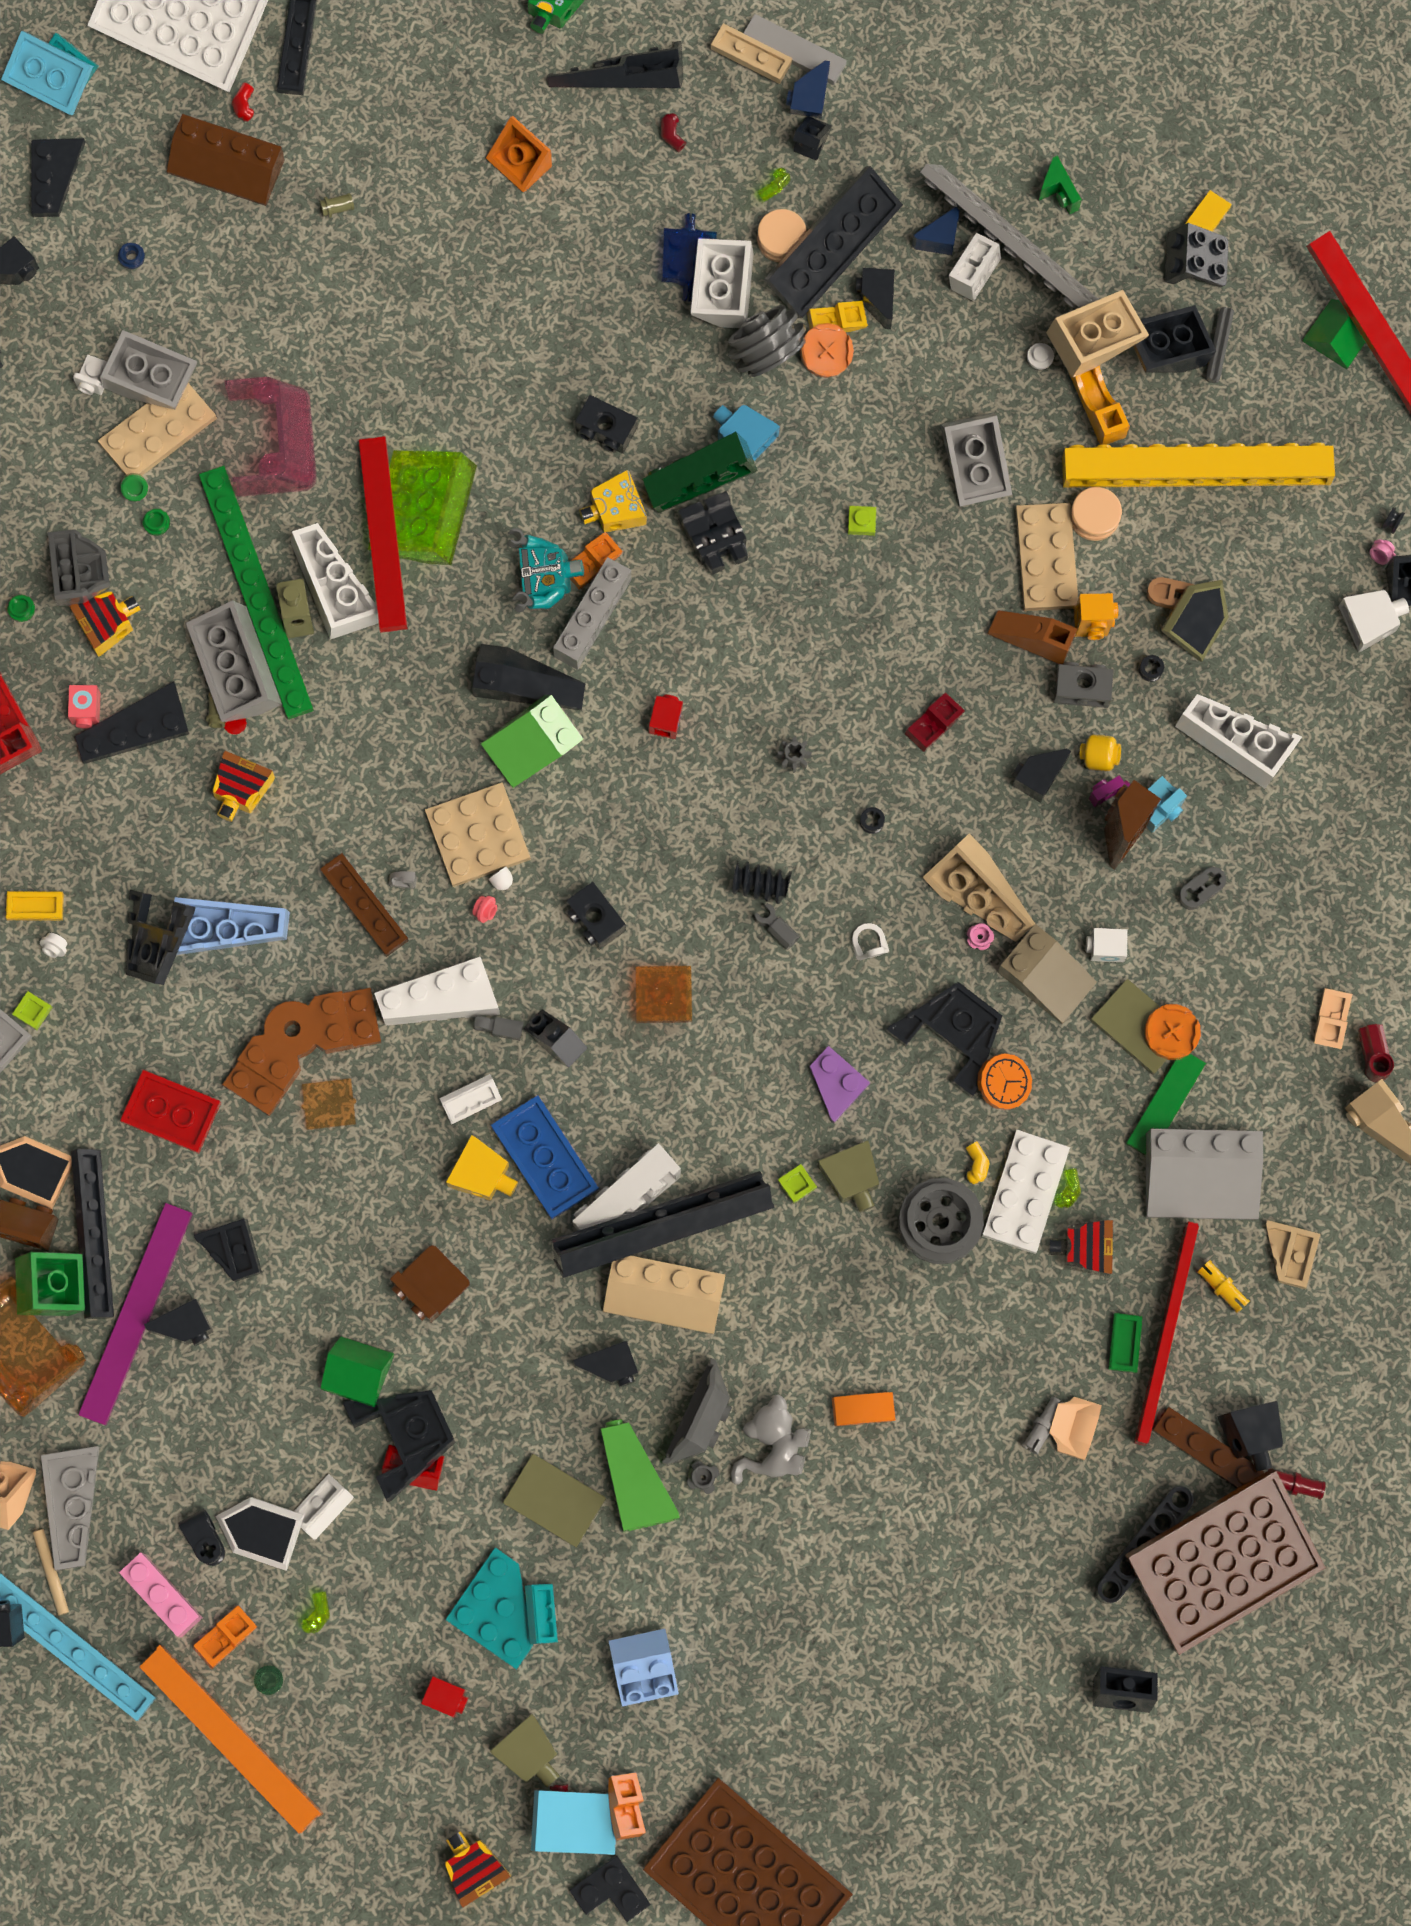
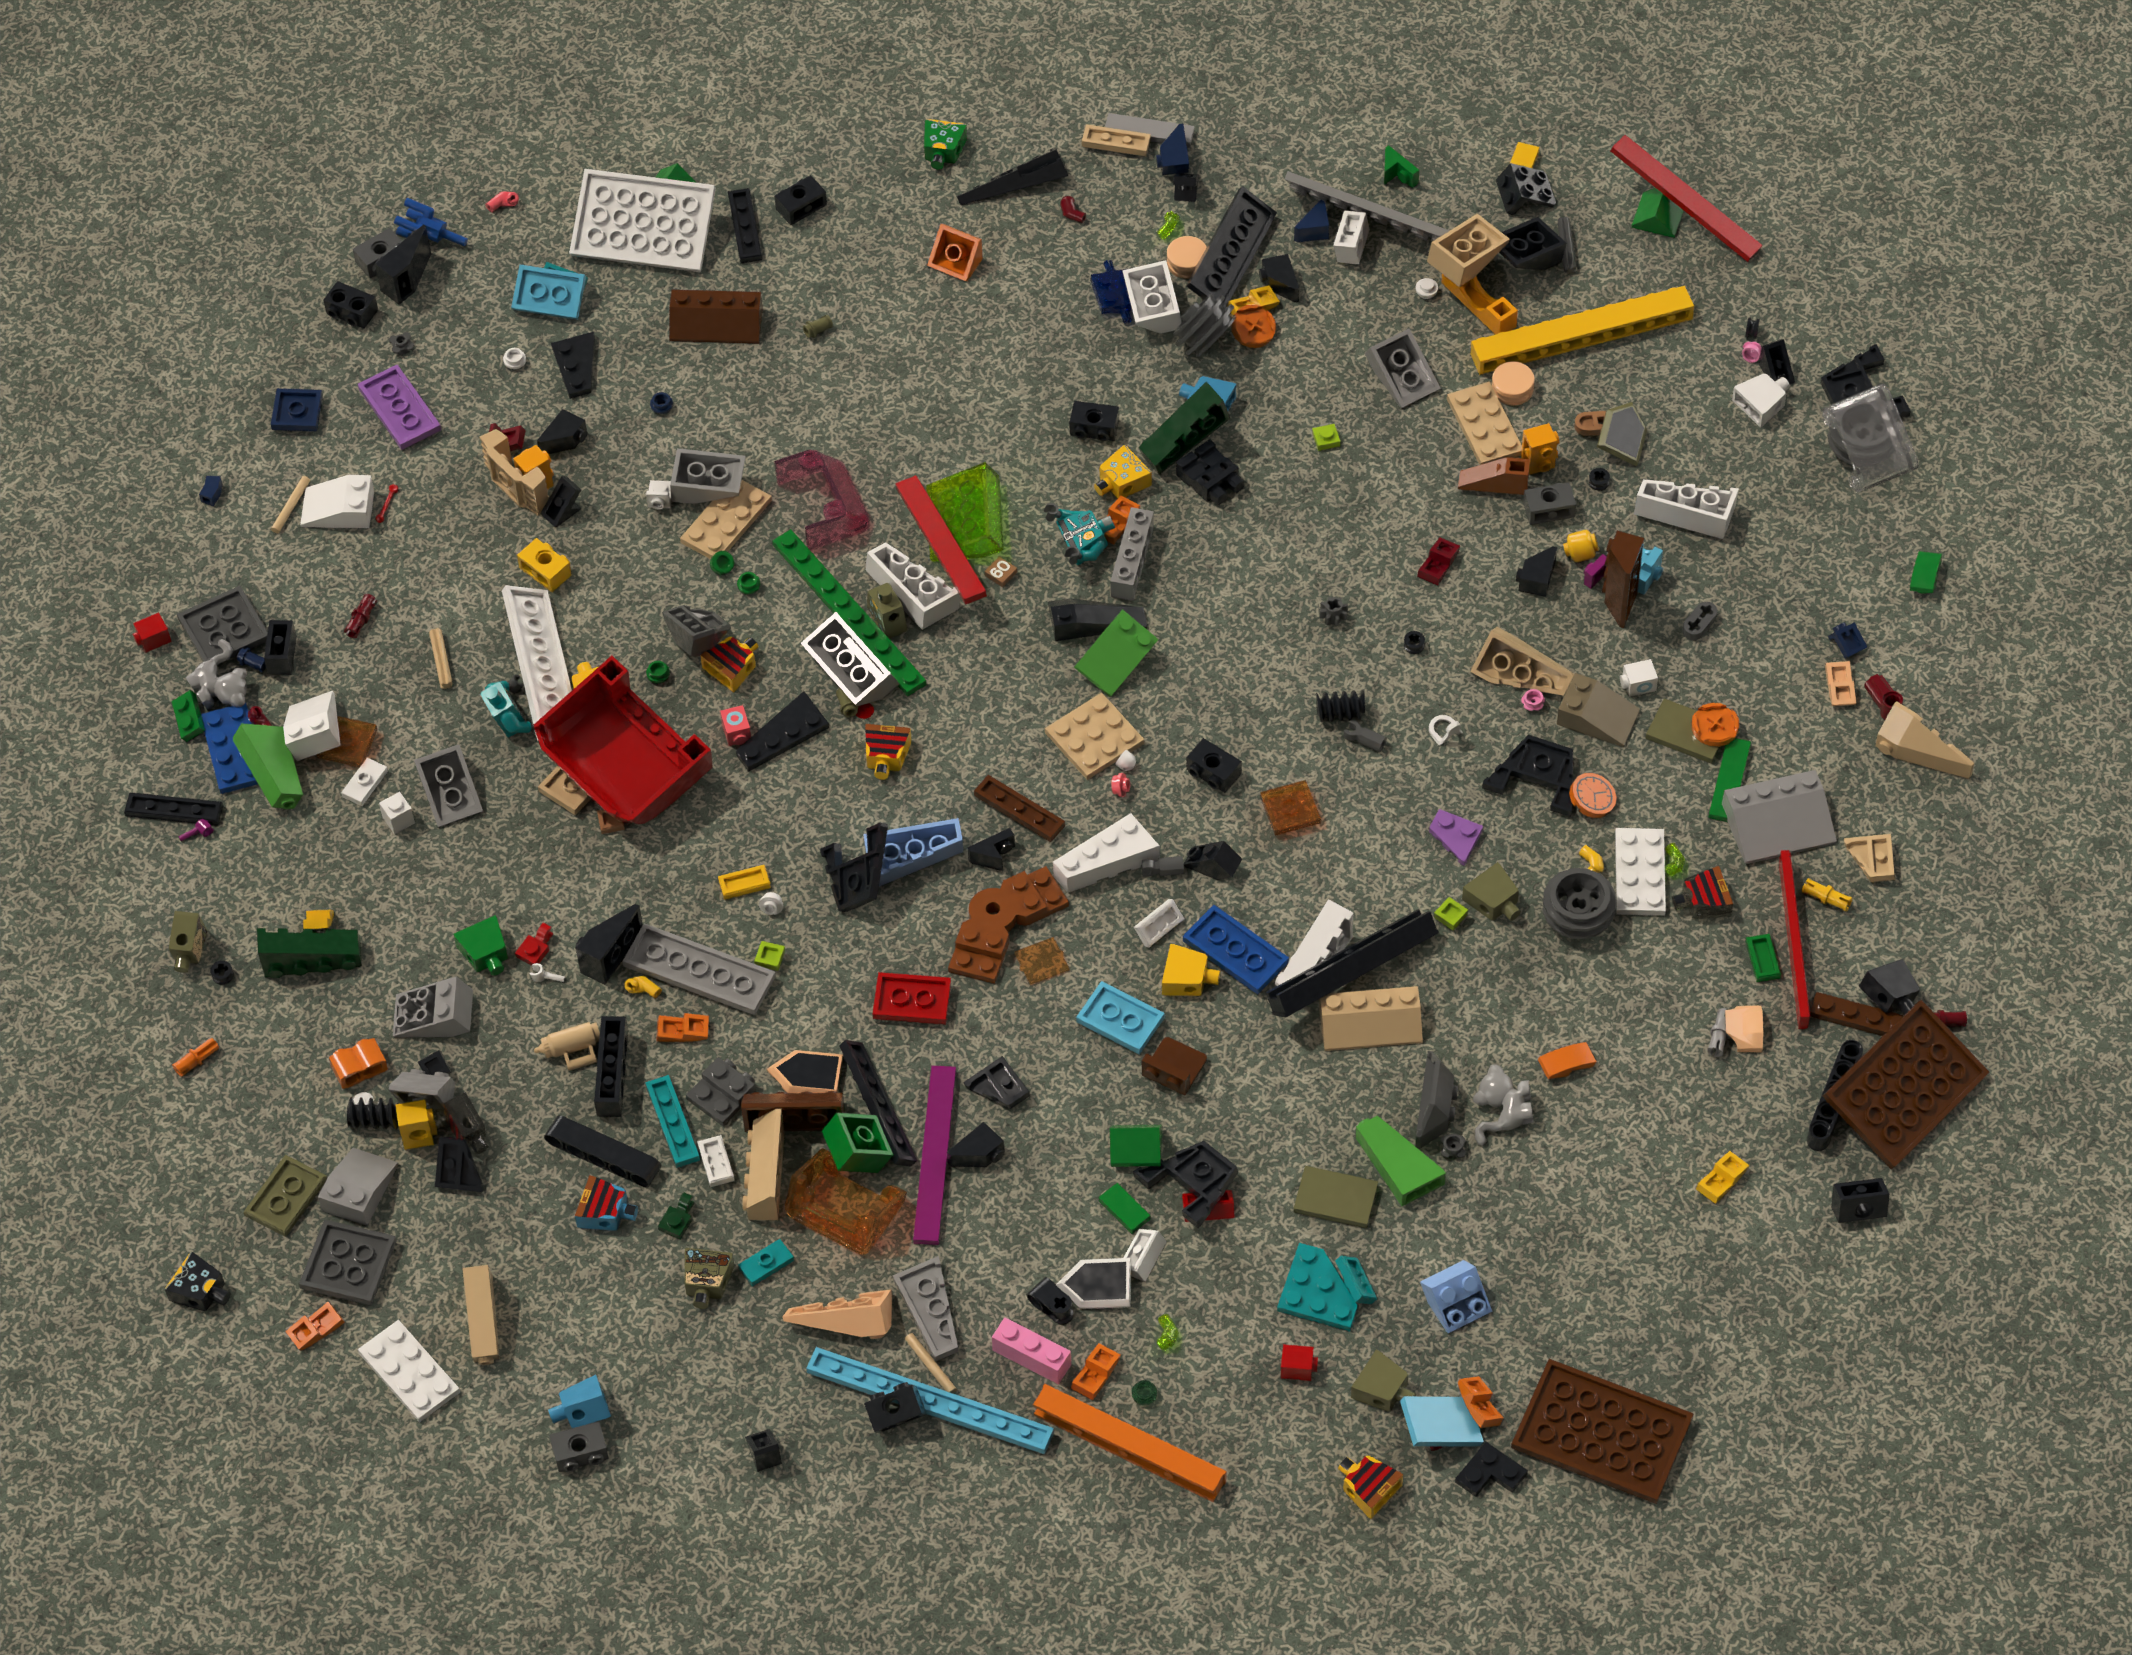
camera: 10 degrees left, 20 degrees down
red arm [232,82,254,122] -> none
light grey tile [388,871,417,889] -> none
black slope [573,1341,638,1388] -> none
red brick [649,694,683,740] -> none
none -> black brick [774,175,827,225]
none -> black slope [967,828,1015,871]
none -> medium nougat tile [984,557,1017,587]
none -> medium azure plate [1076,981,1165,1055]
none -> green tile [1098,1183,1151,1234]
none -> yellow slope [1696,1151,1749,1204]
none -> dark blue bracket [1828,622,1867,658]

